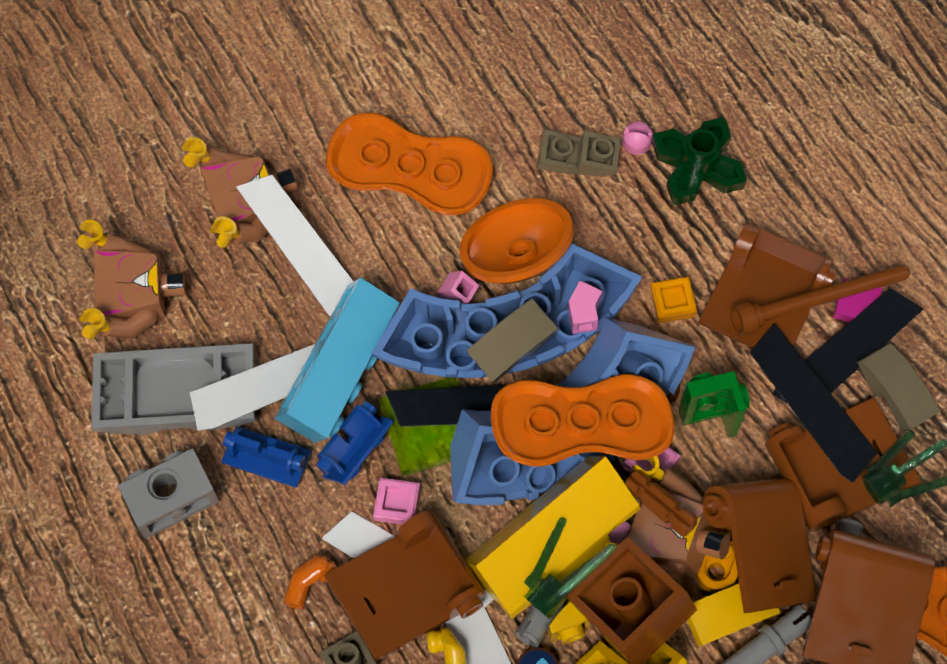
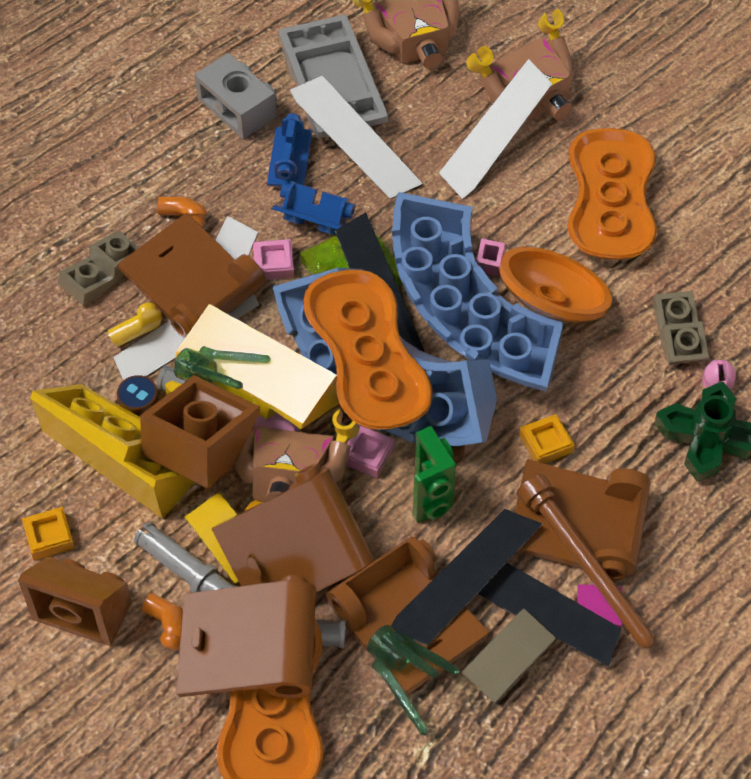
camera: 75 degrees right, 10 degrees down
medium azure brick [274,278,400,443] -> none
dark tan slope [466,299,560,383] -> none
bright pink piece [568,281,603,334] -> none
dark orange axle [625,470,697,536] -> none

